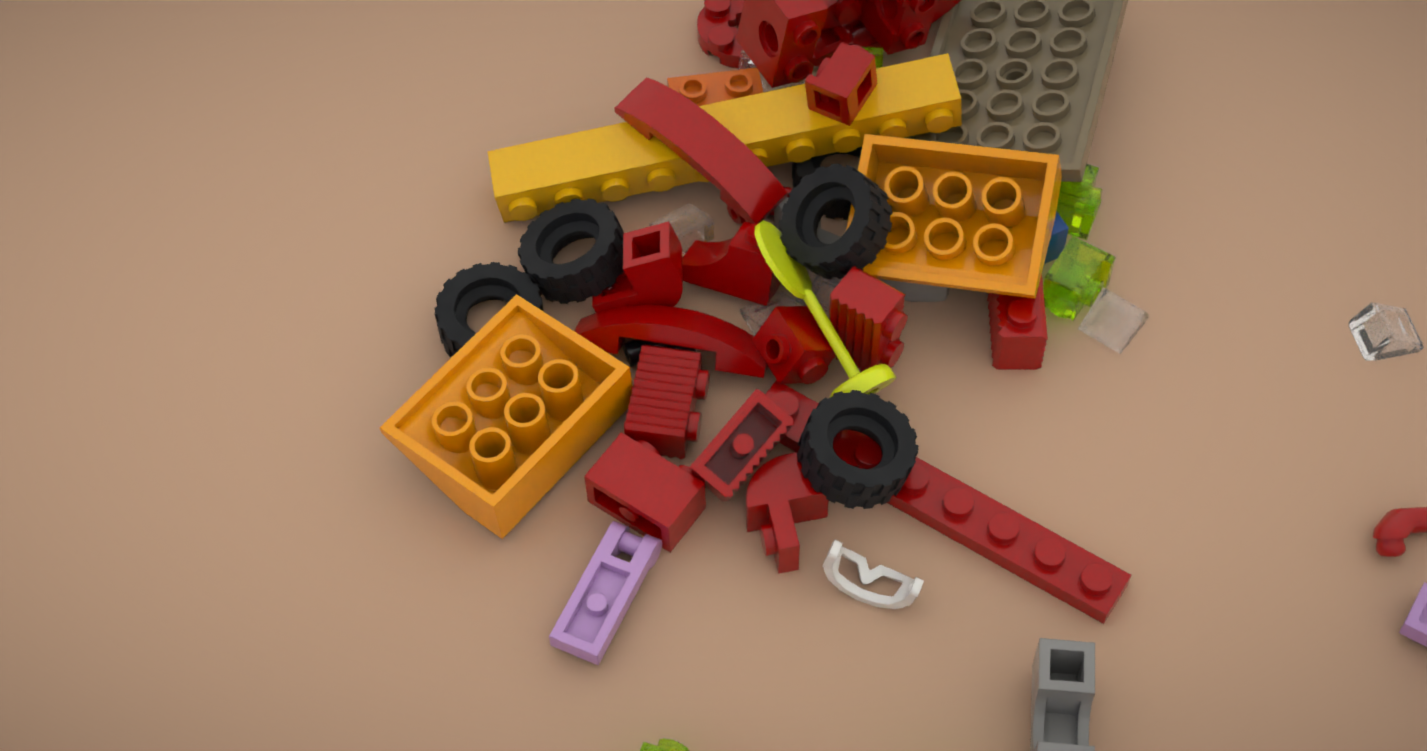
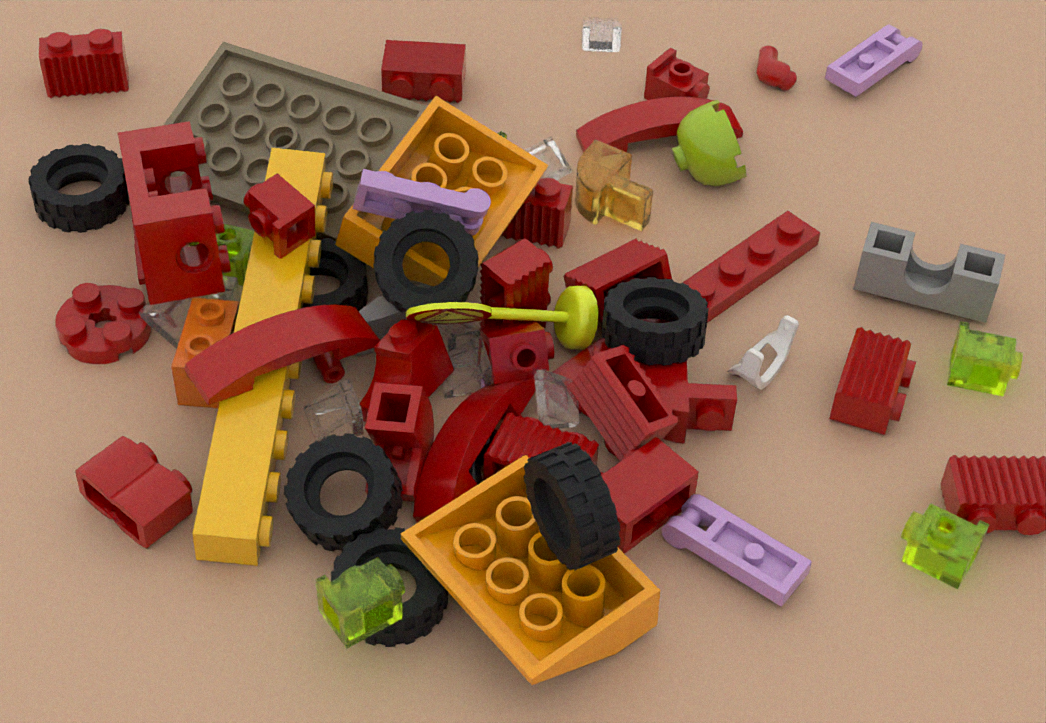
camera: 80 degrees left, 10 degrees down
none -> red brick [75,436,193,548]
none -> clear neon green brick [315,557,406,649]
none -> lavender plate [353,169,491,236]
none -> red brick [381,40,466,103]
none -> black tyre [524,442,621,570]
none -> clear slope [534,369,580,429]
none -> red brick [563,238,672,323]
none -> clear yellow brick [575,140,653,231]
none -> red slope [576,97,743,162]
none -> red brick [644,48,710,100]
none -> lime cylinder [672,100,747,186]
none -> red brick [829,327,916,435]

